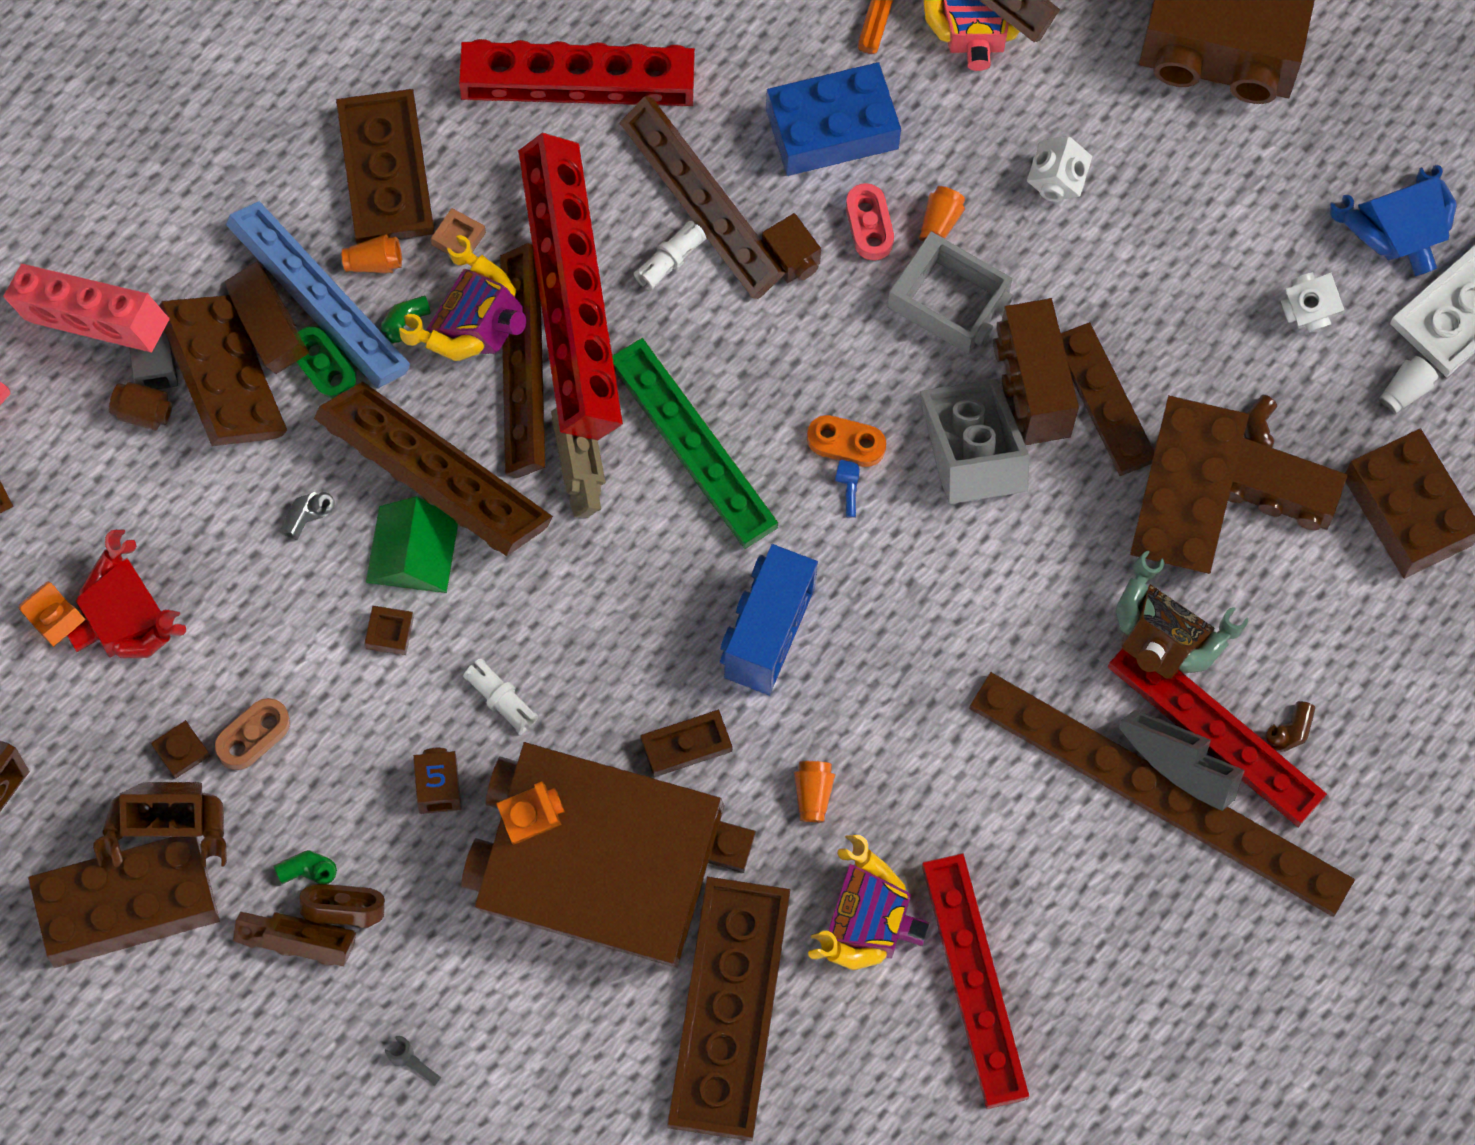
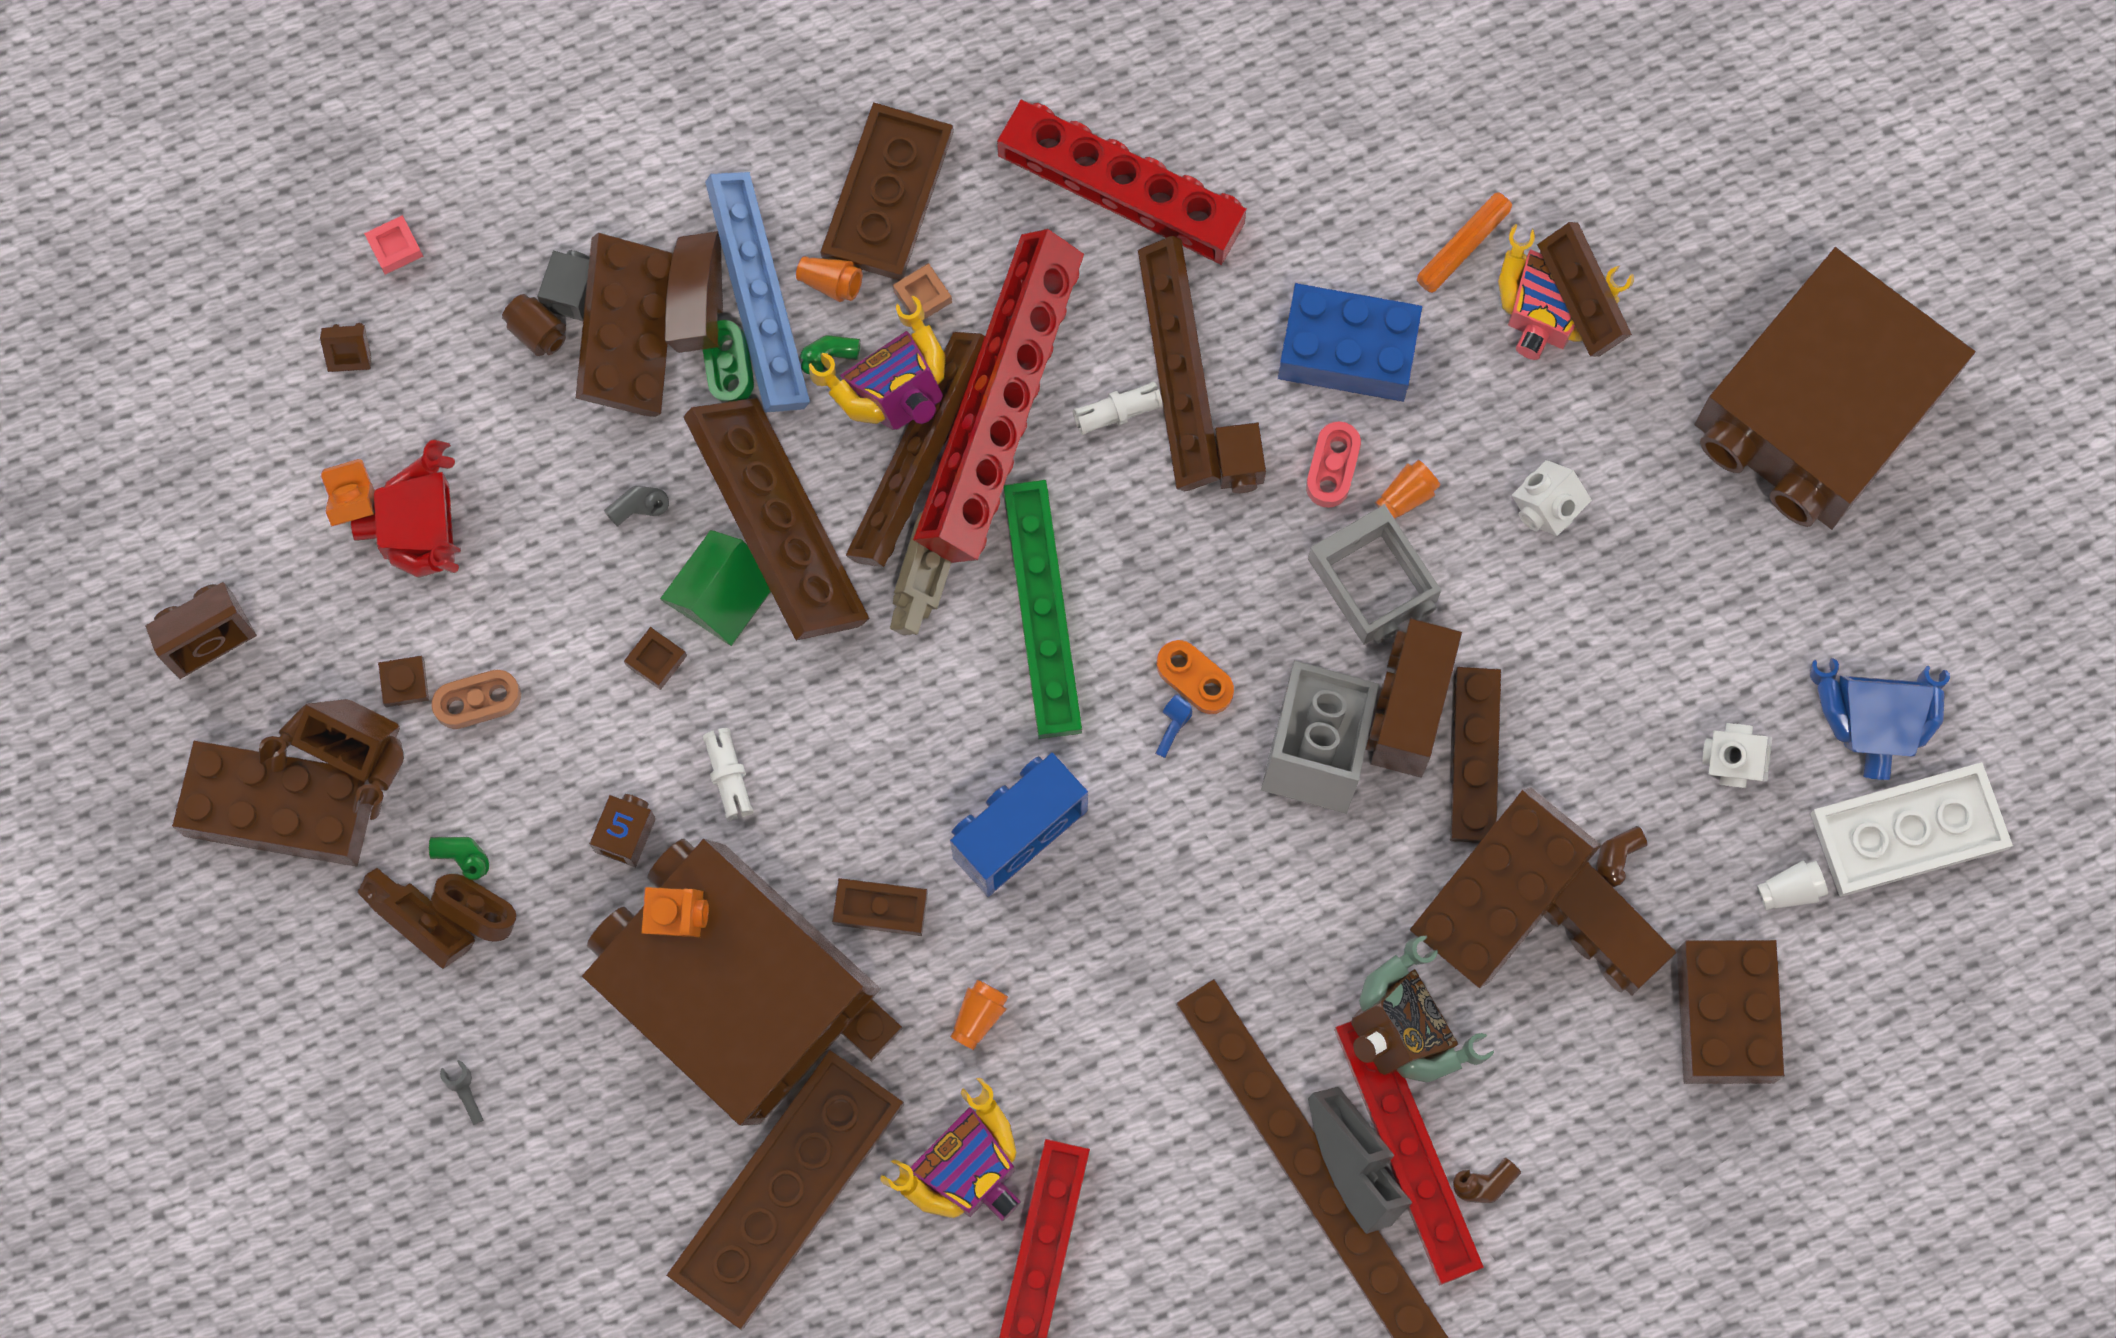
camera: 30 degrees right, 5 degrees up
coral brick [3,263,169,353] -> none

